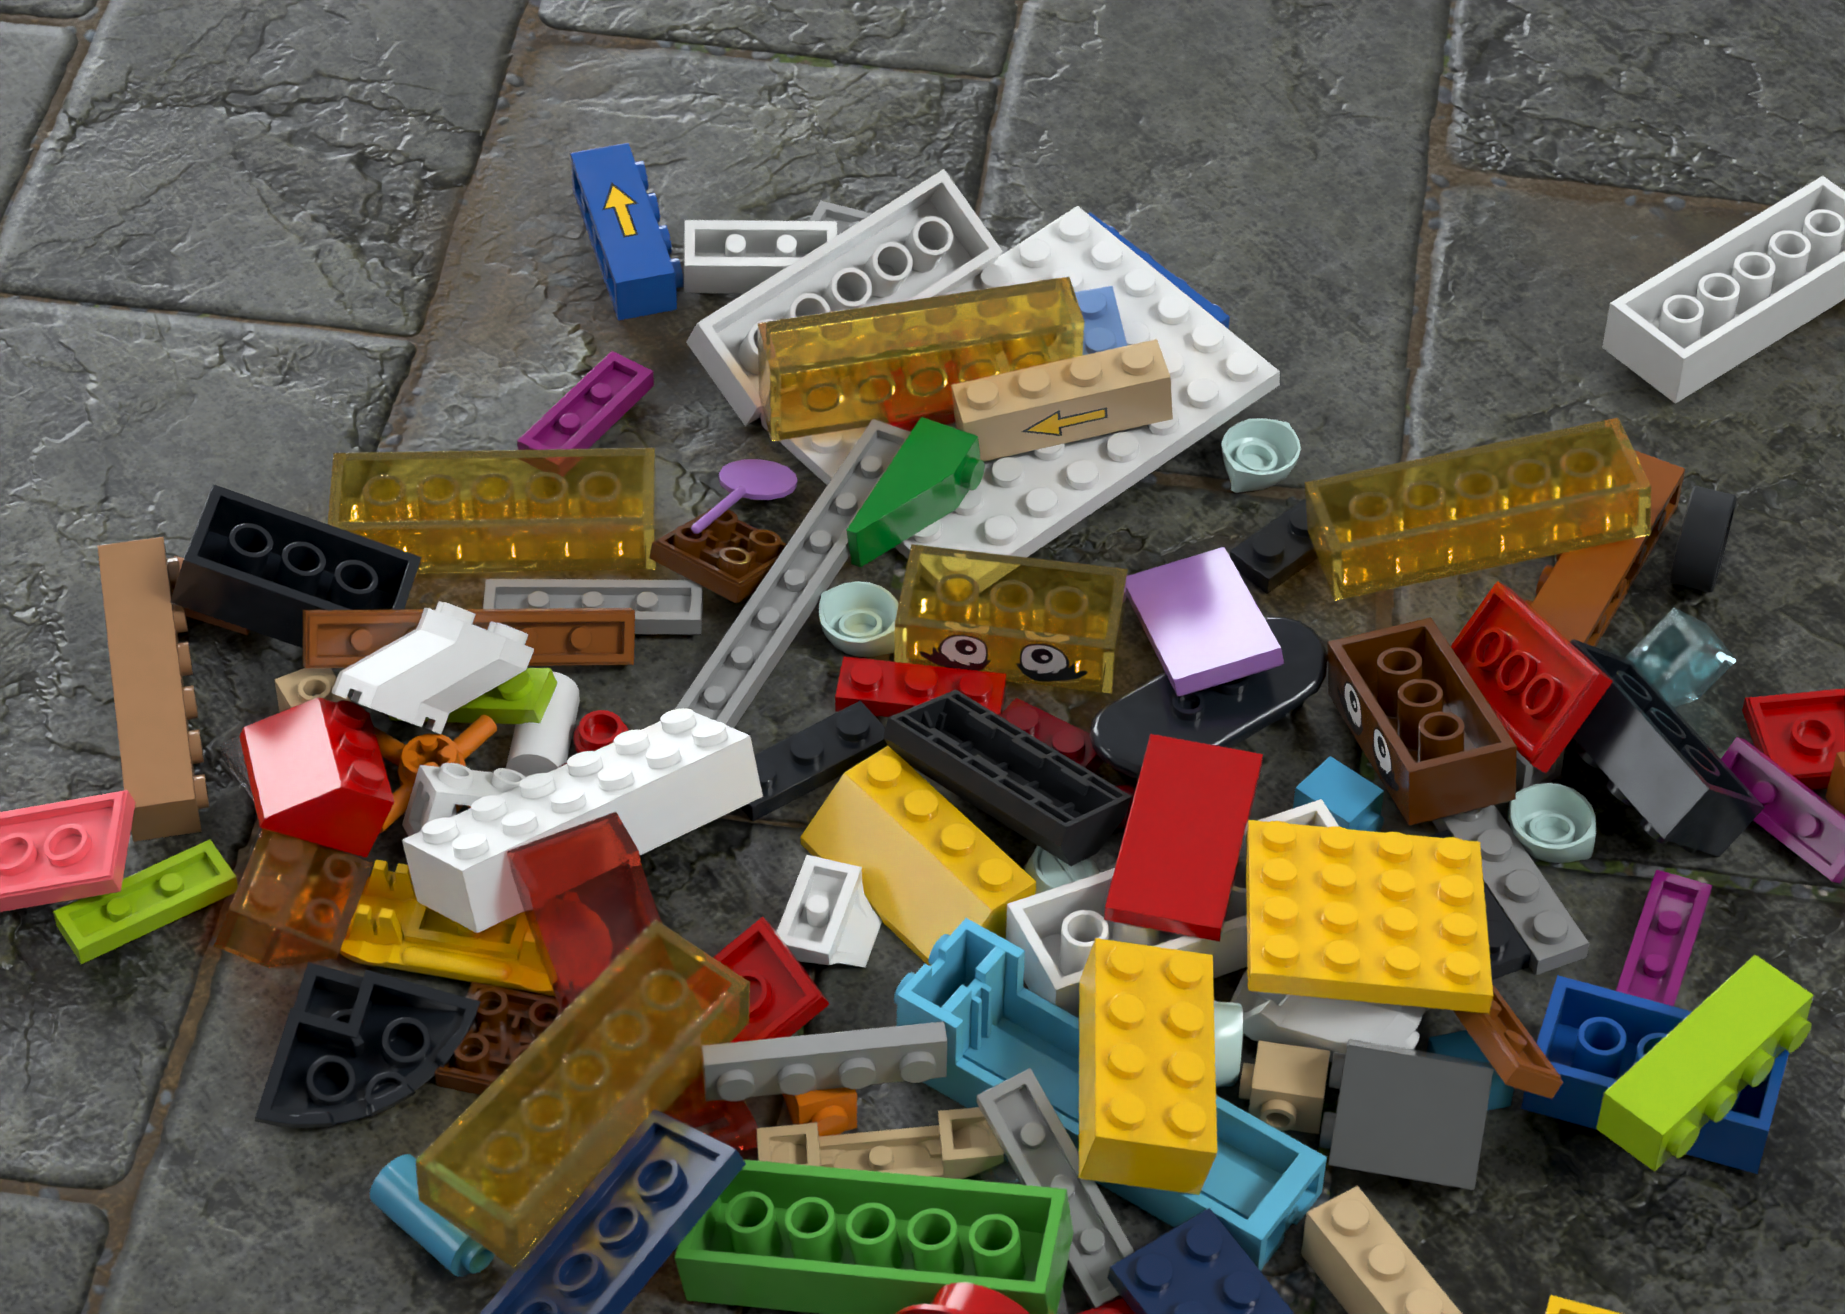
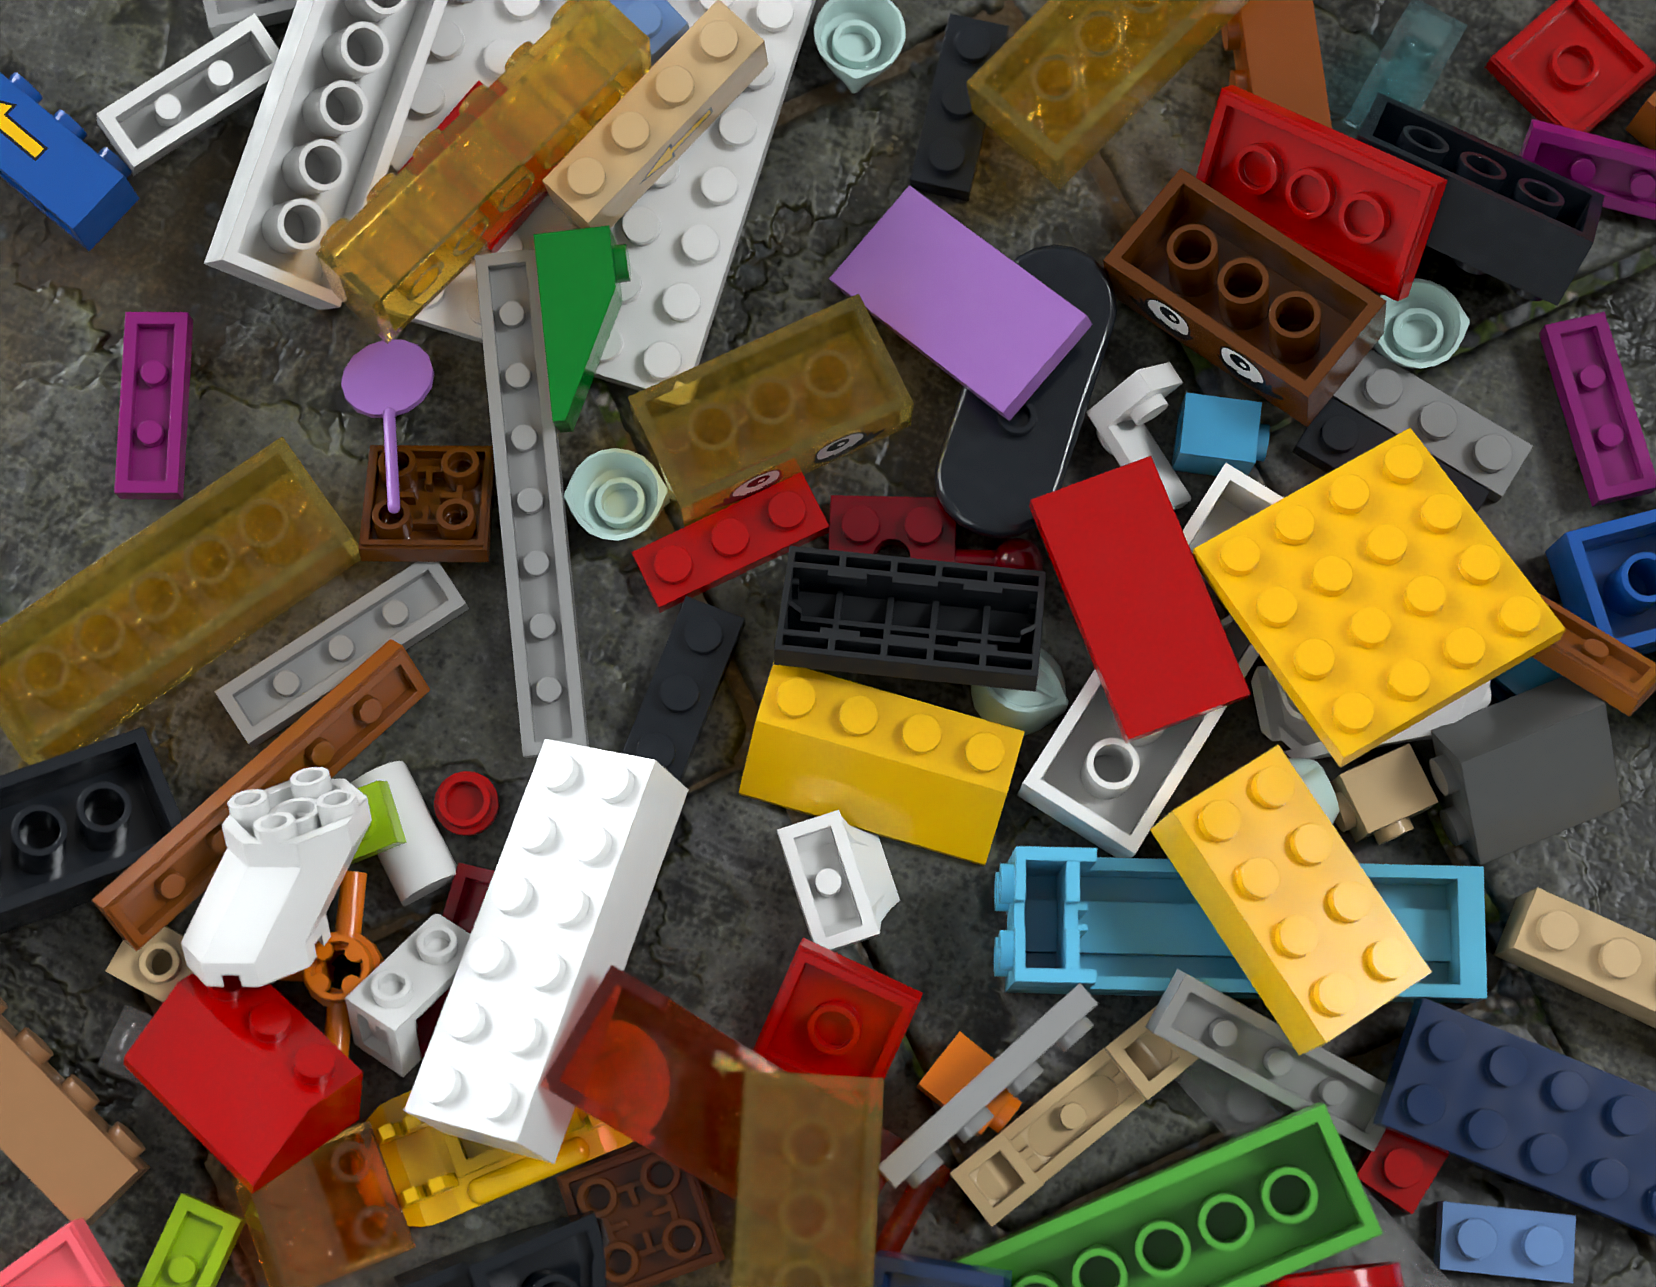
camera: 35 degrees left, 30 degrees up
none -> white bracket [1086,362,1191,510]

